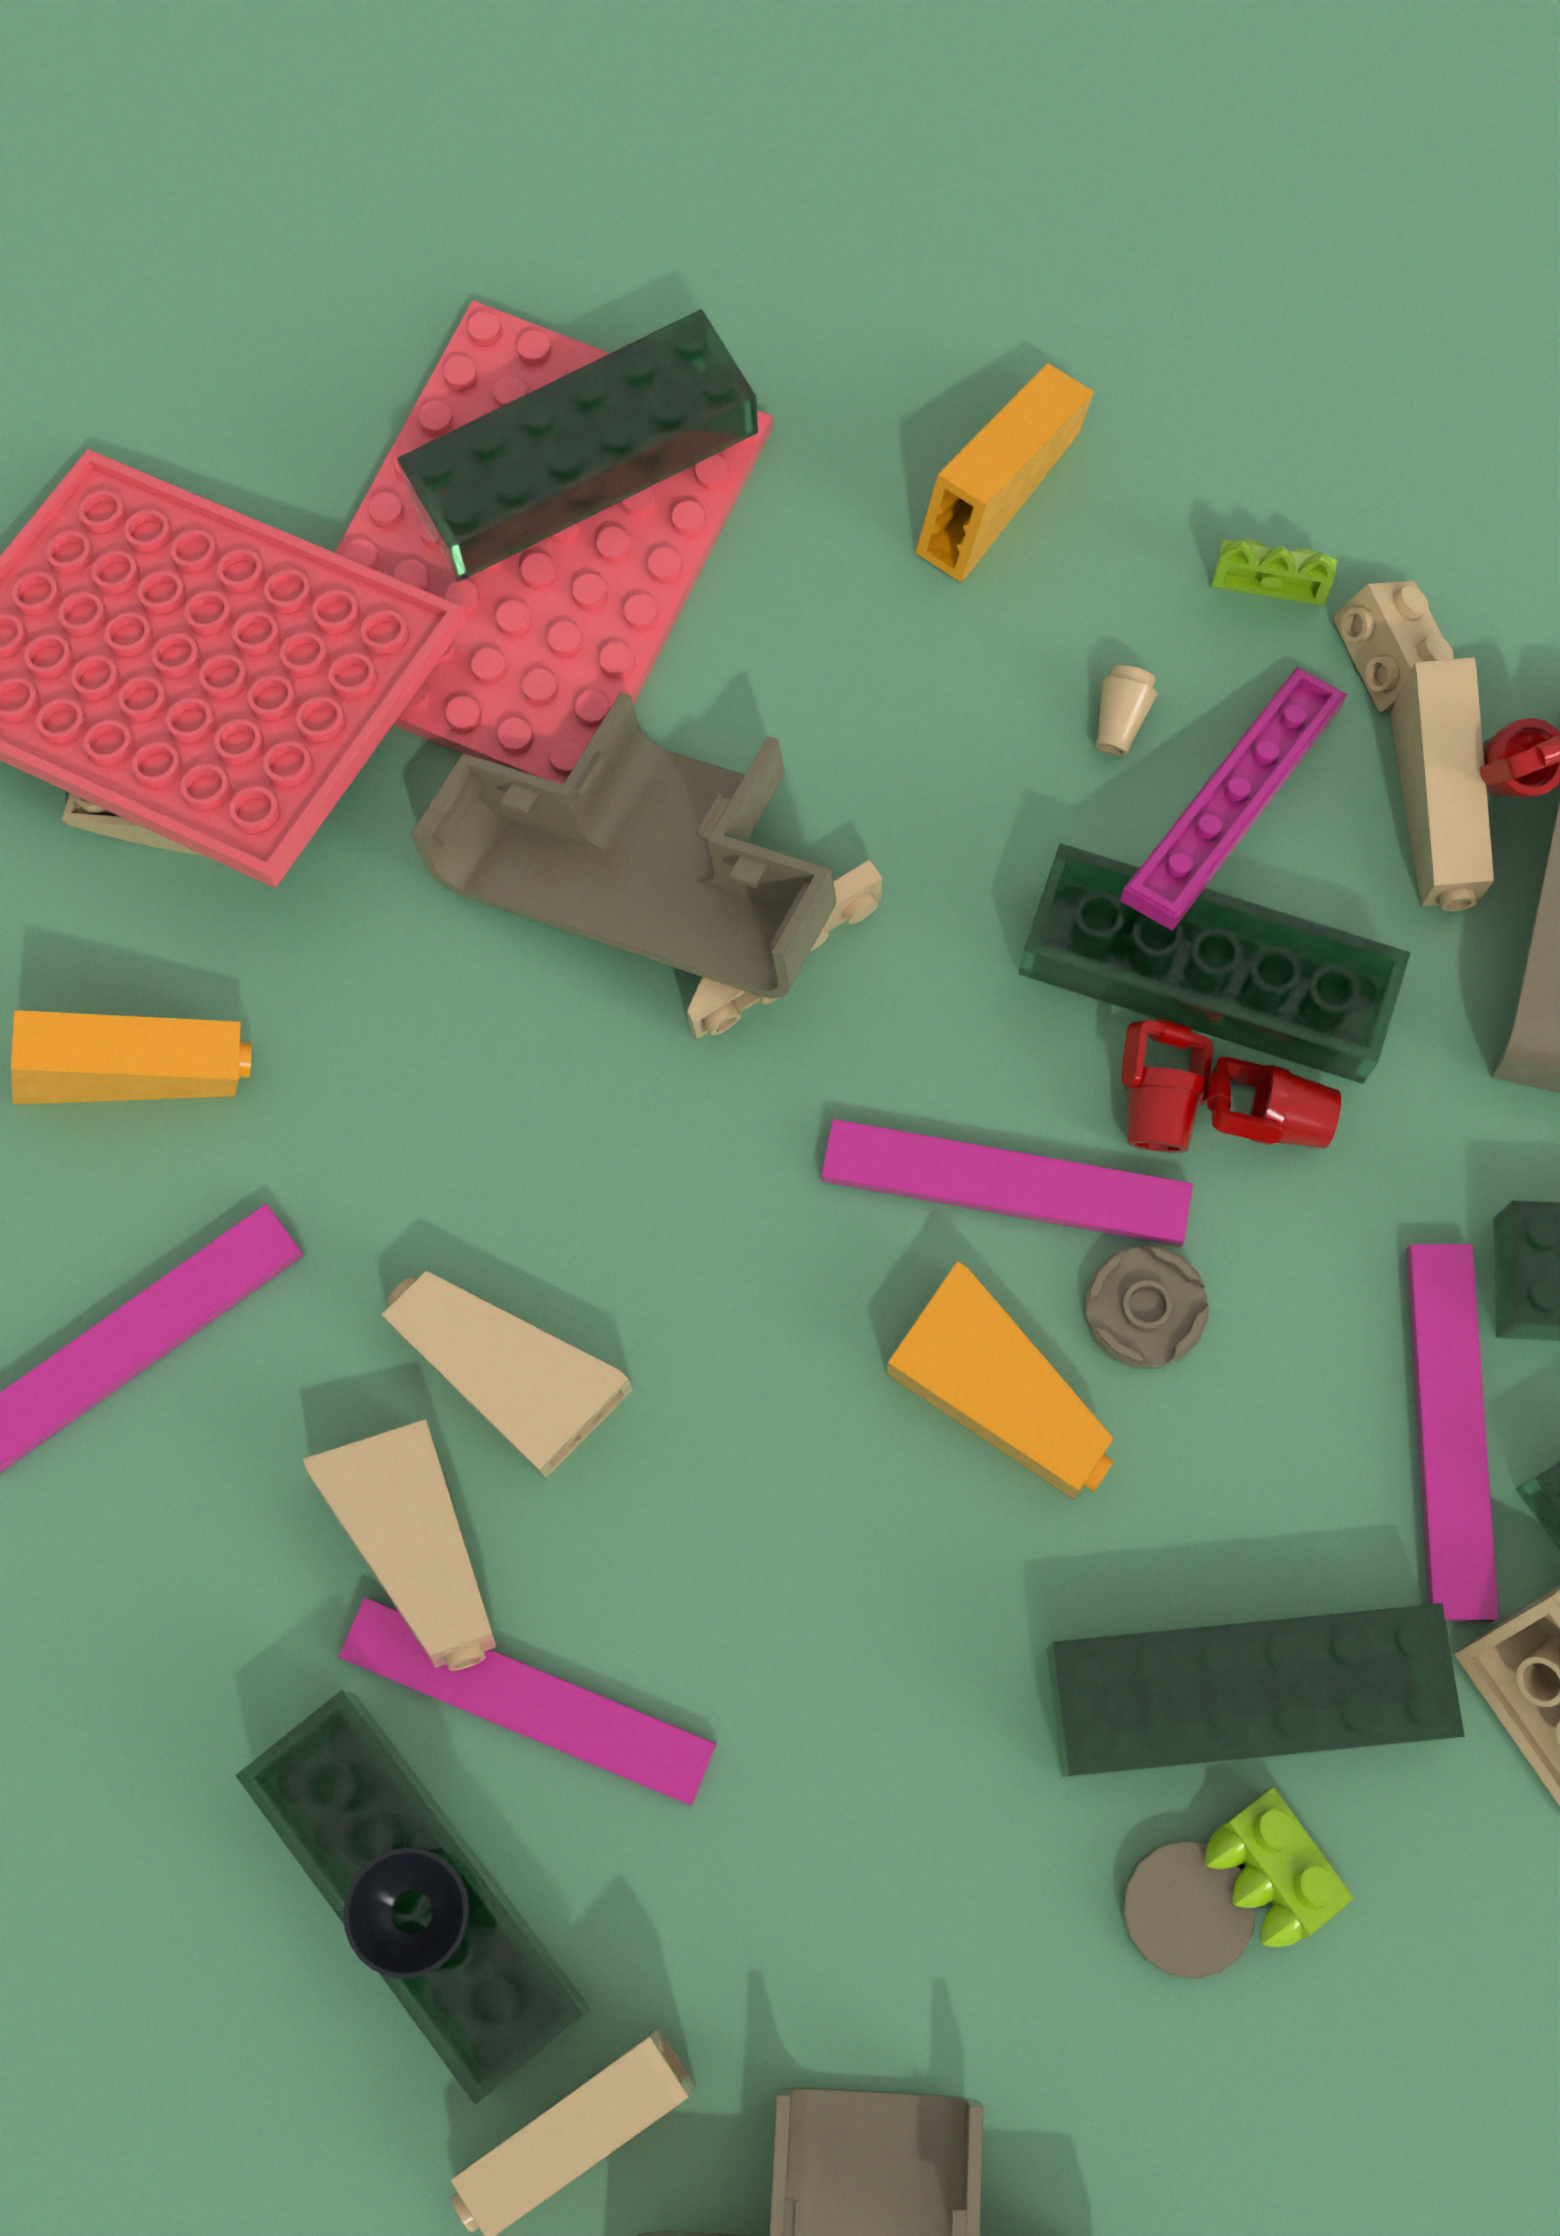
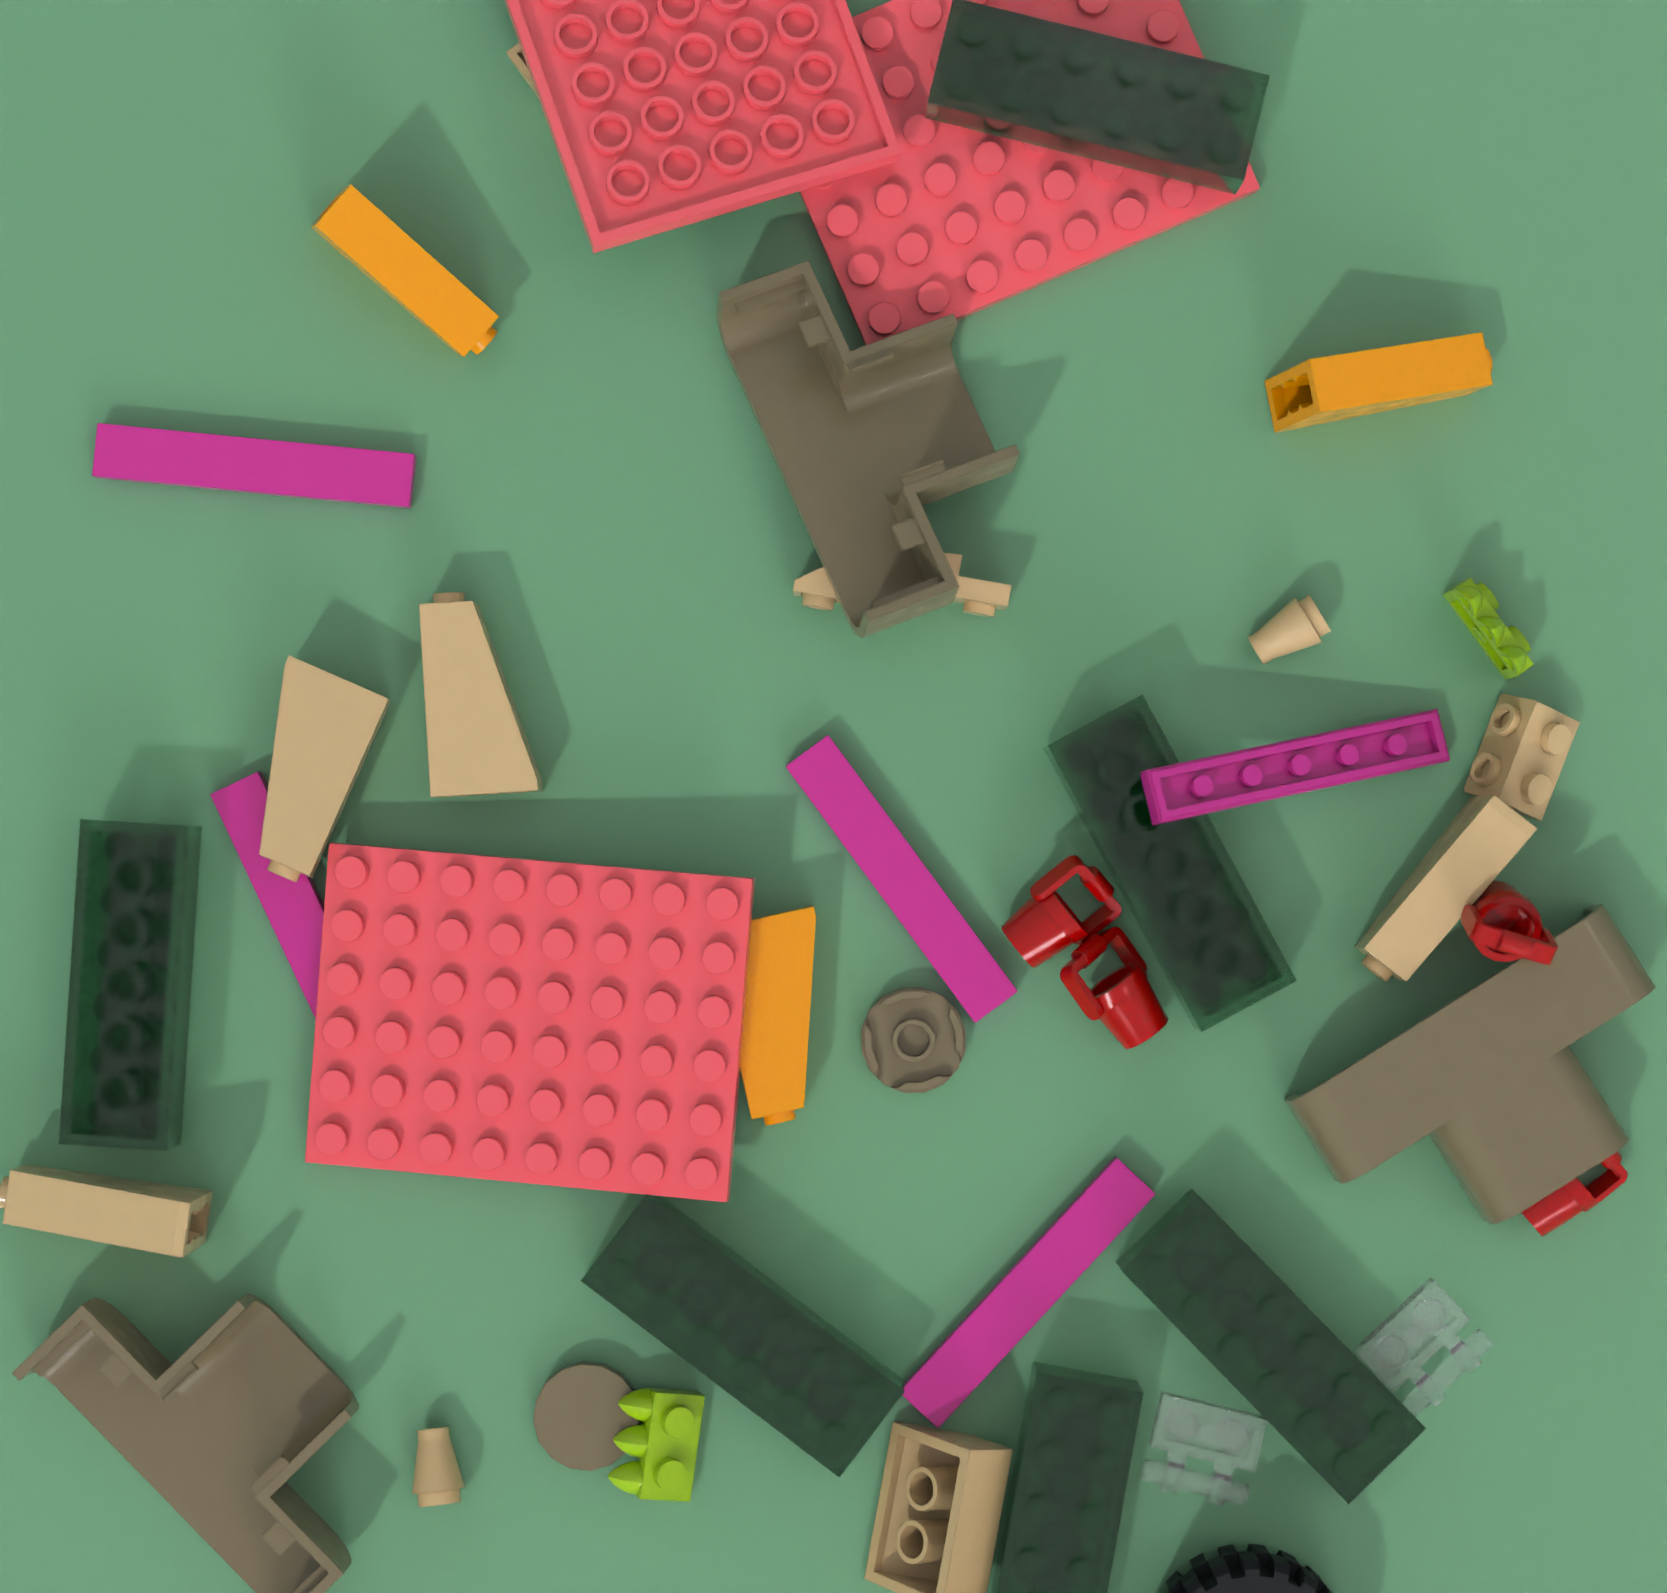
camera: 40 degrees right, 15 degrees up
black piece [343,1848,470,1979] -> none
none -> coral plate [305,842,755,1202]
none -> tan cone [412,1427,465,1507]

